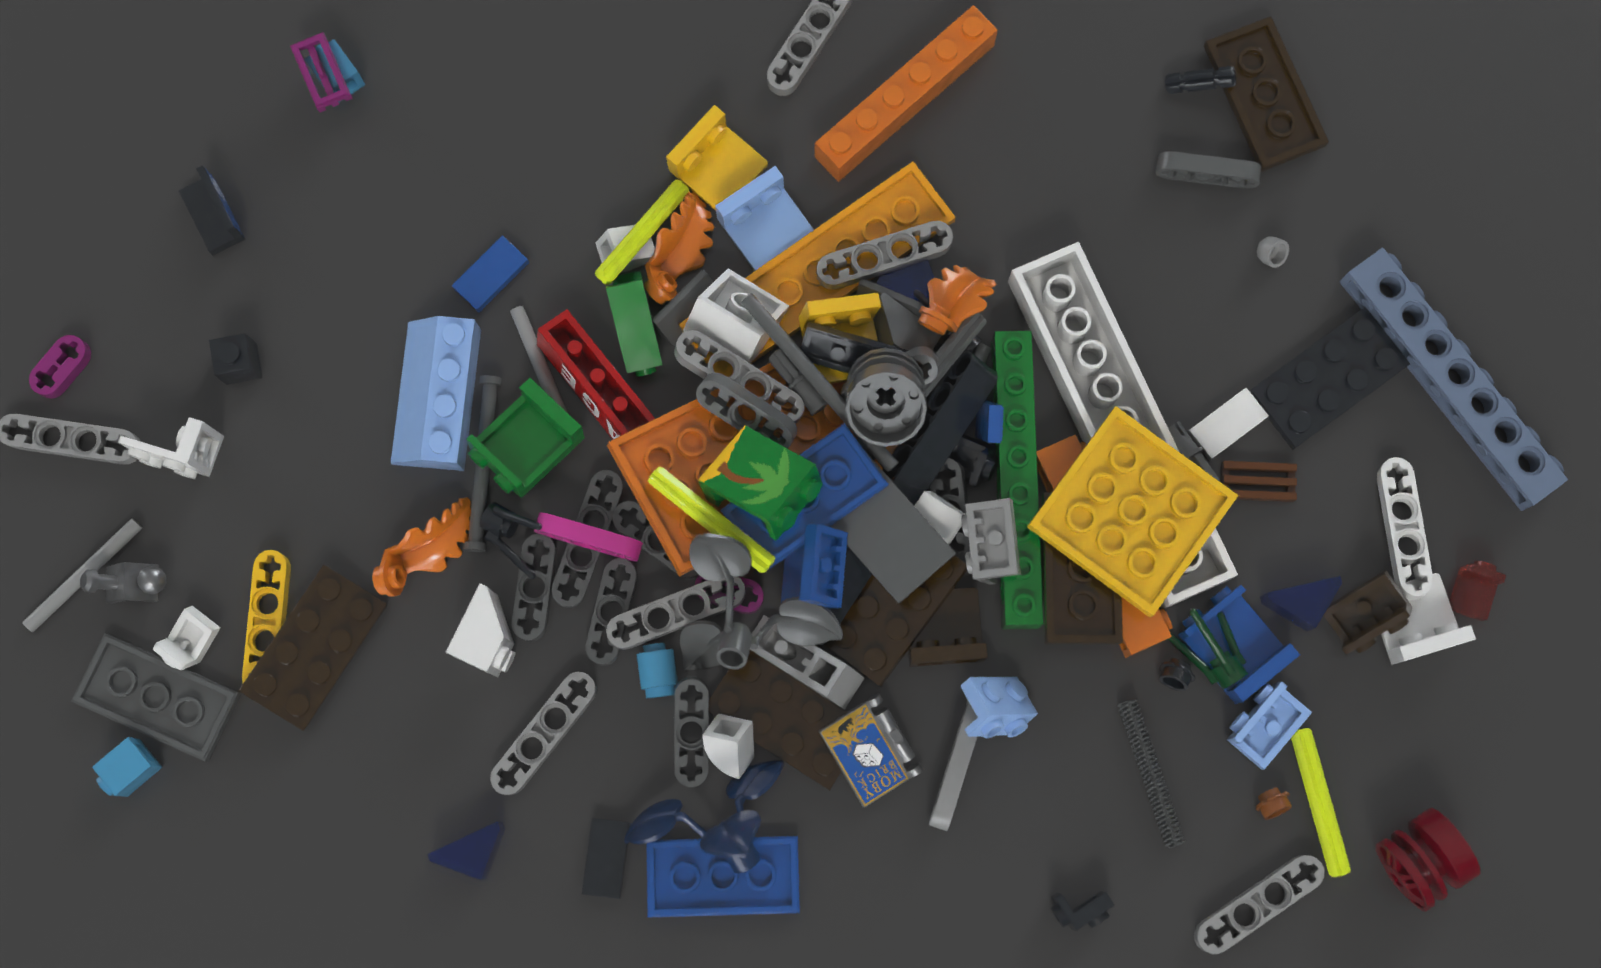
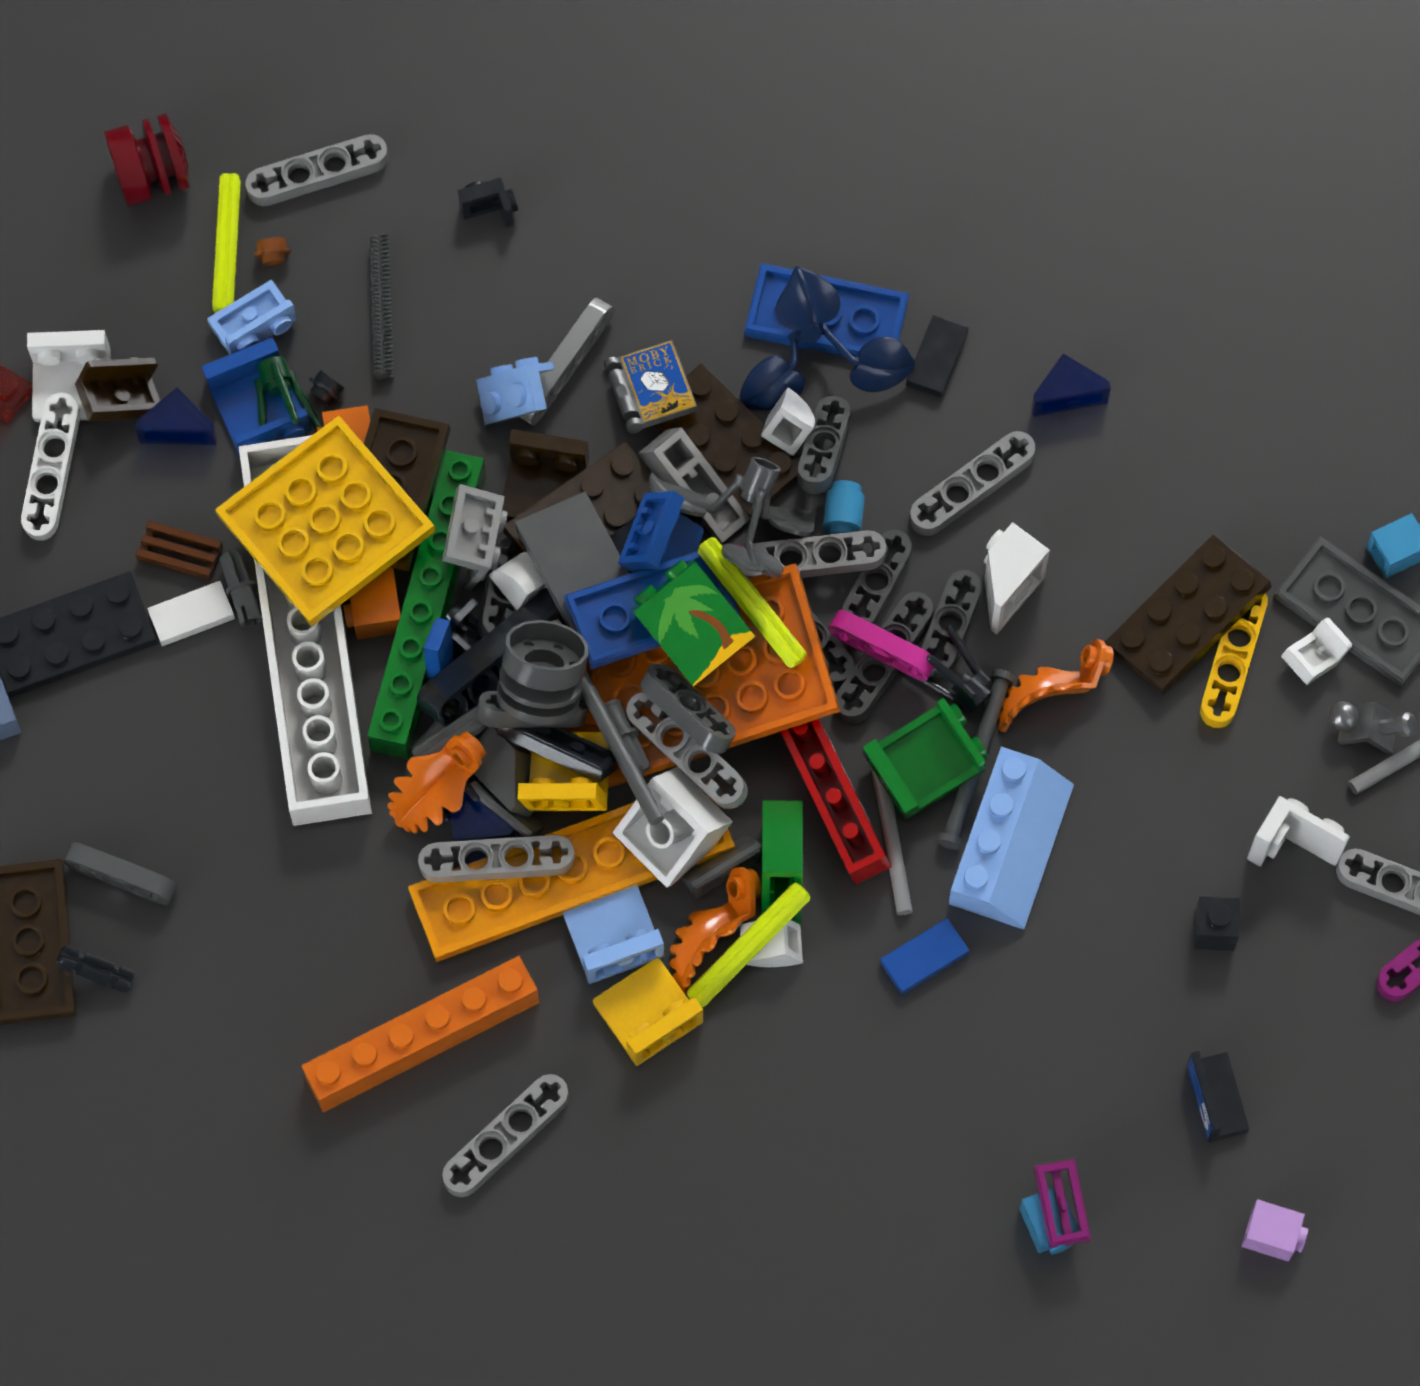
camera: 165 degrees left, 10 degrees down
light grey hinge [1256,236,1289,268] -> none
none -> lavender brick [1241,1199,1308,1262]

